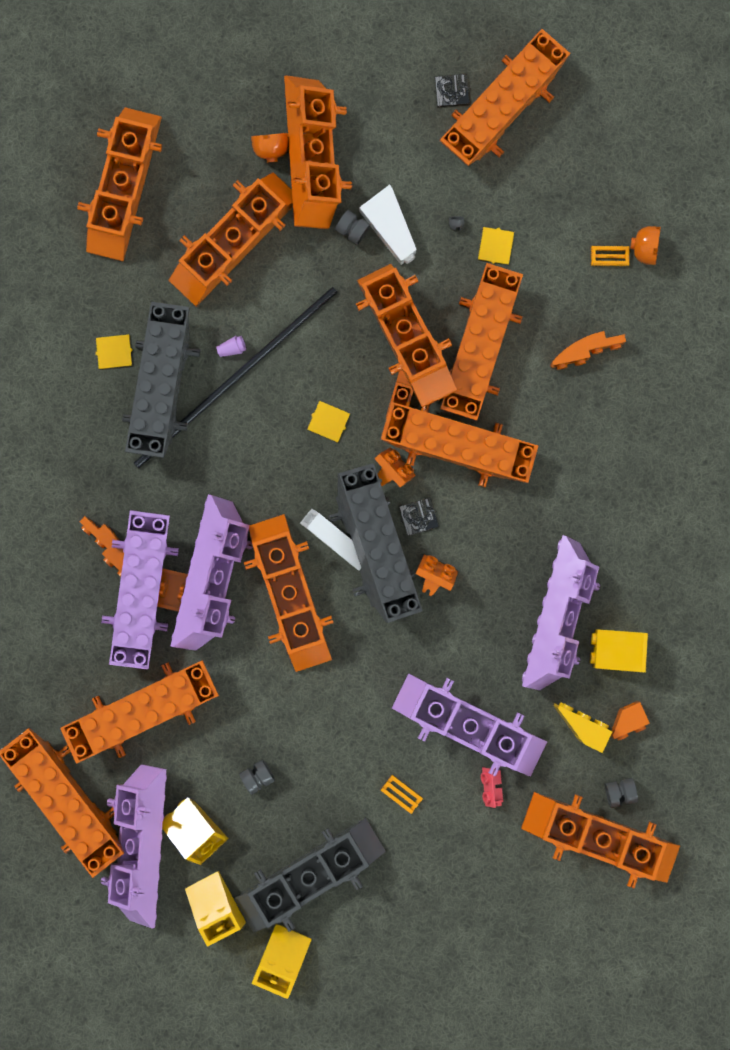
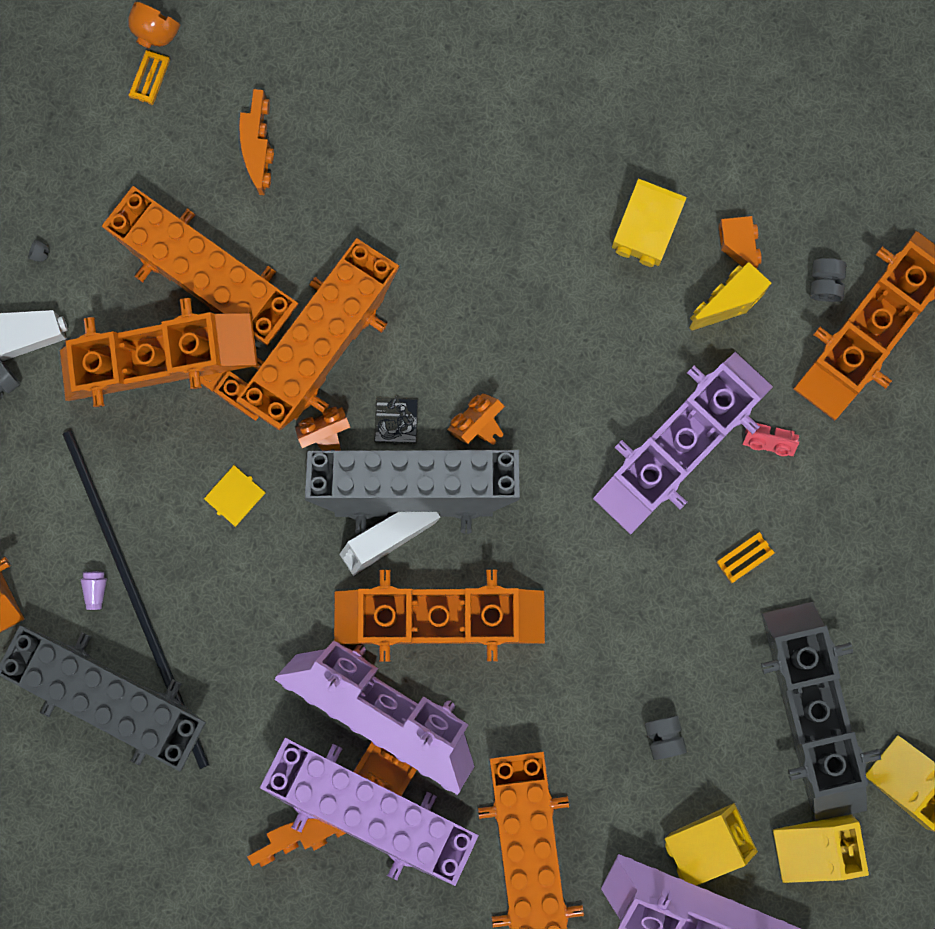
camera: 65 degrees left, 5 degrees down
yellow piece [95,334,133,369] -> none
yellow piece [478,227,514,265] -> none
lavender piece [522,535,600,690] -> none

